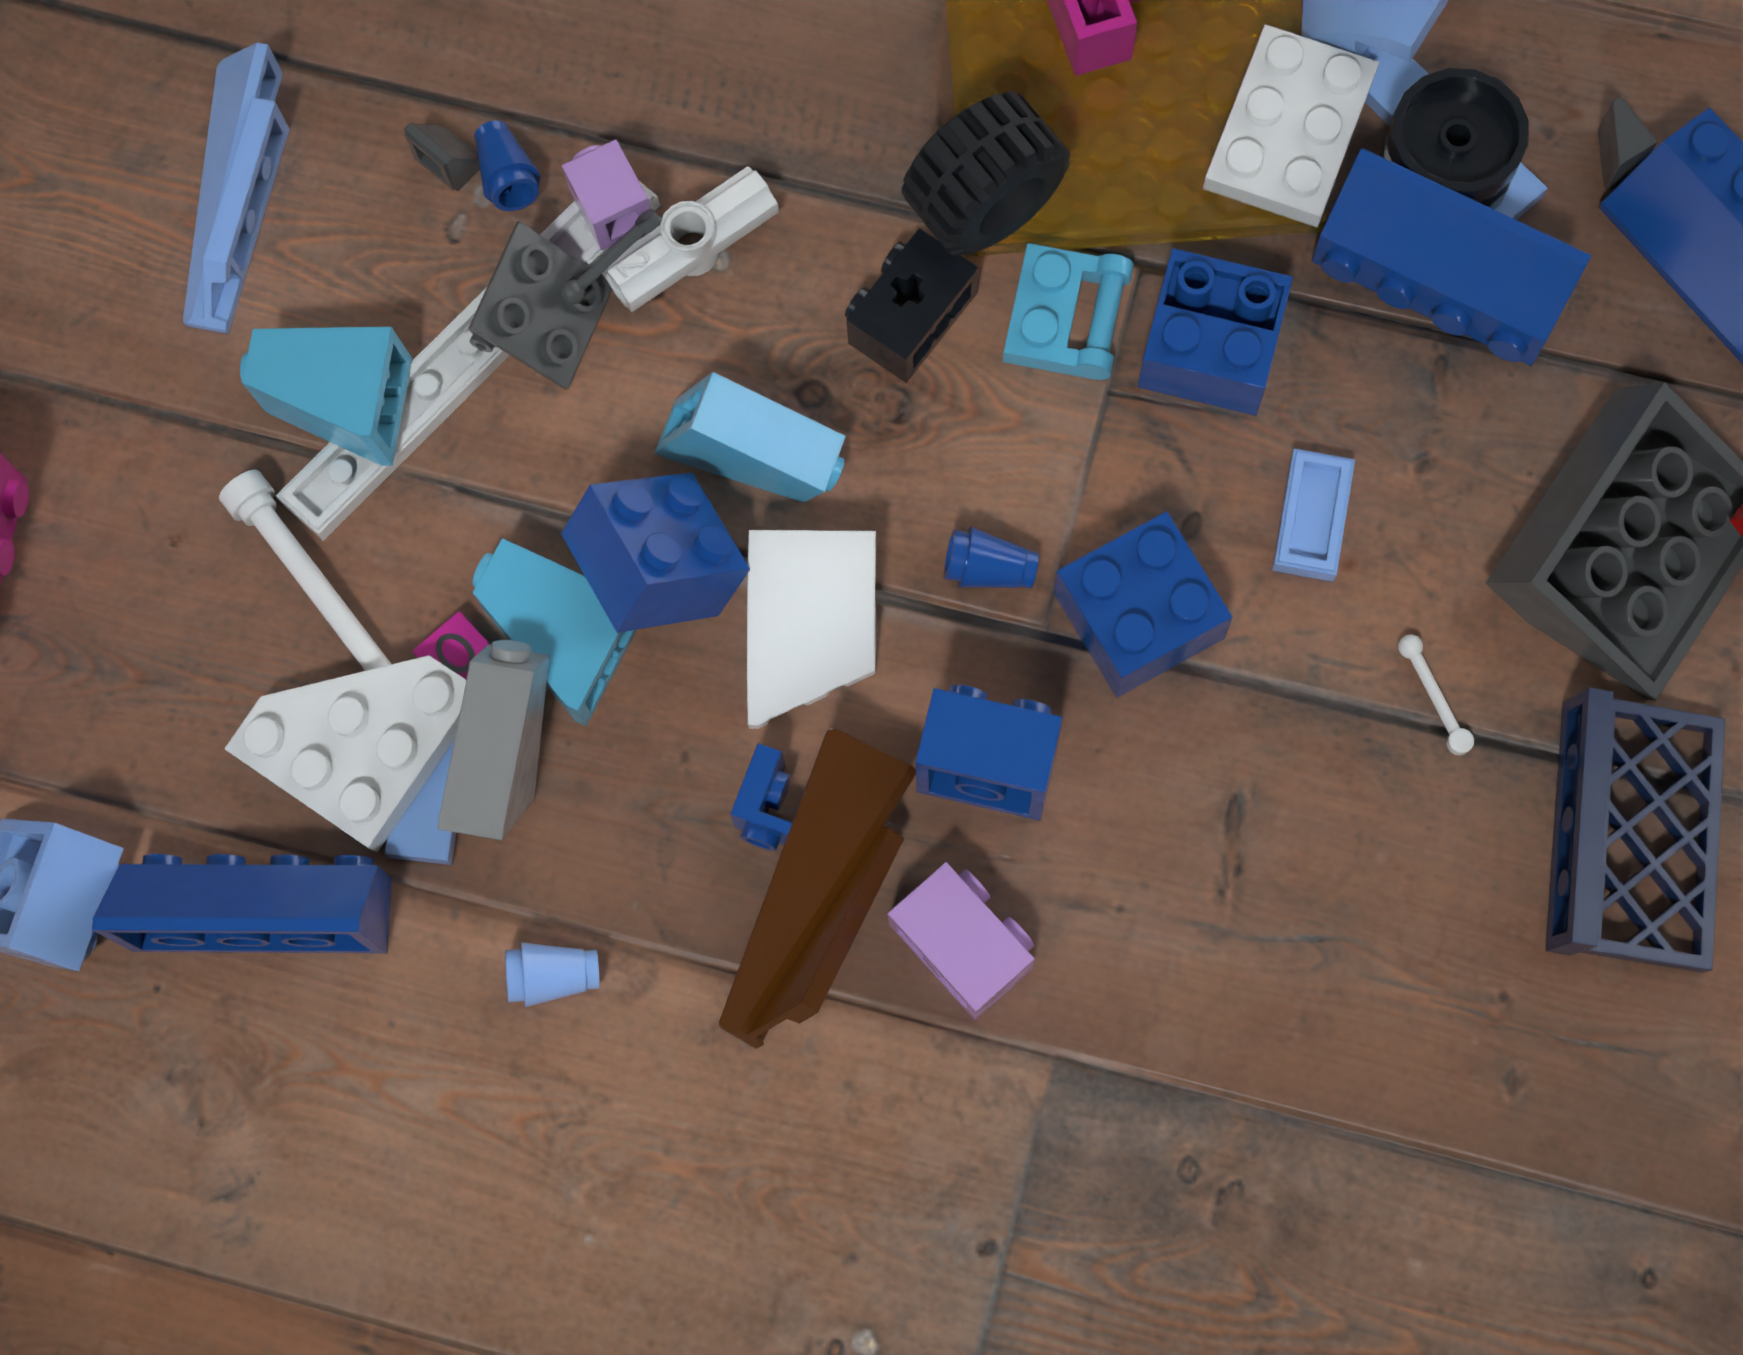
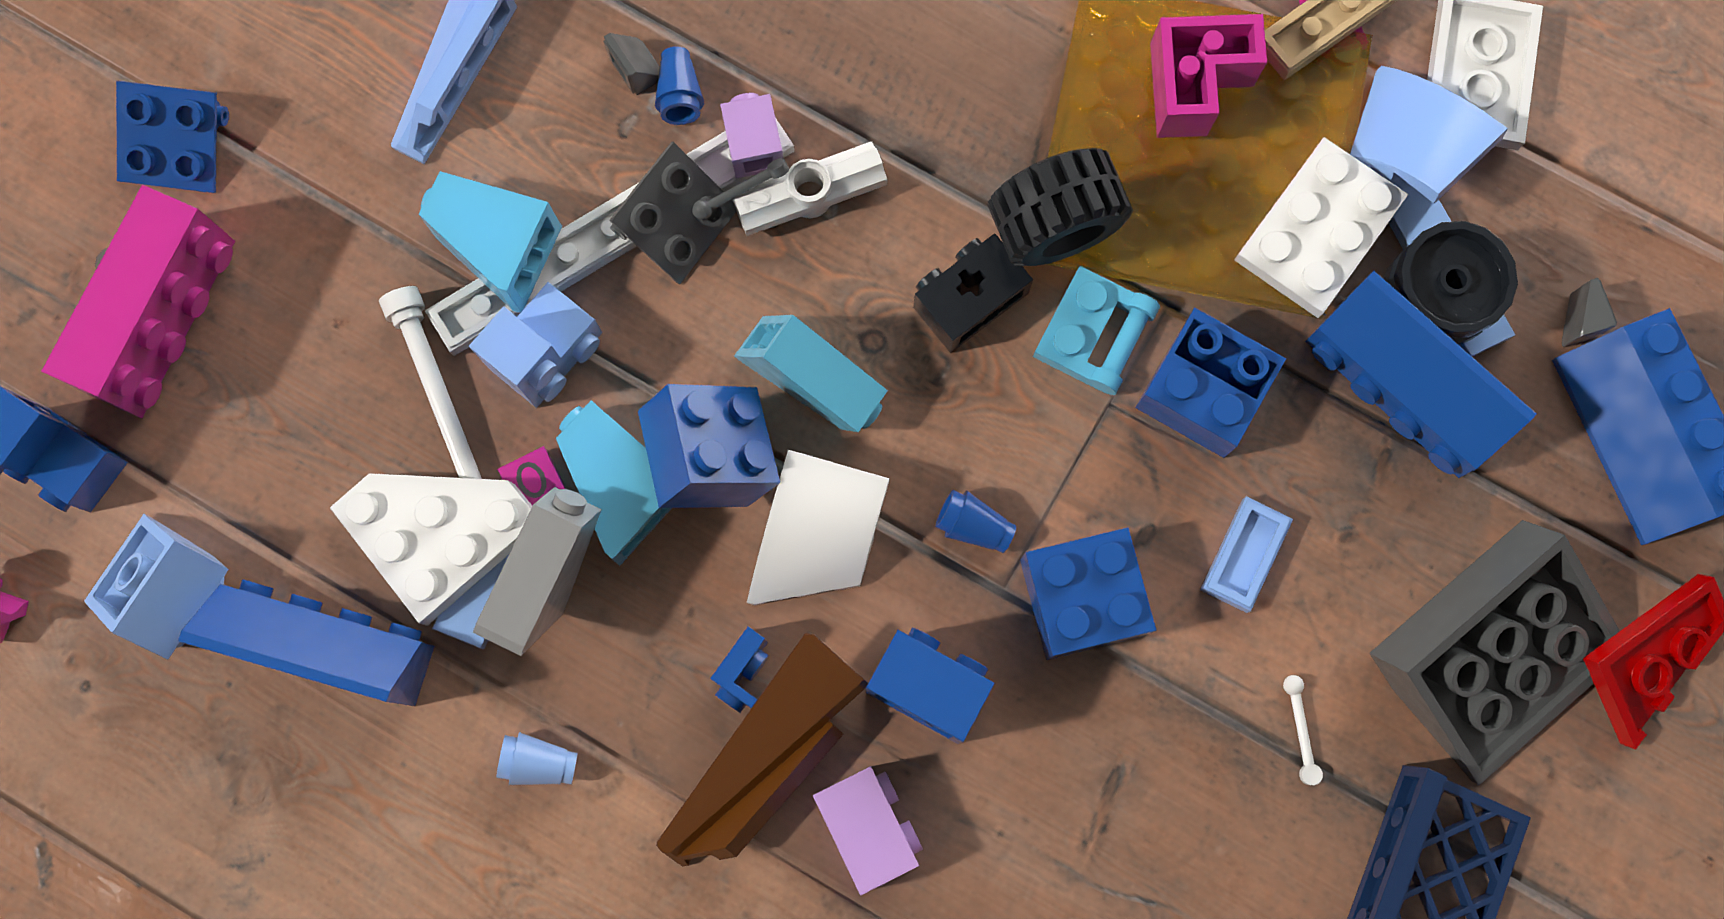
camera: 10 degrees right, 5 degrees up
none -> light blue brick [469,282,602,408]

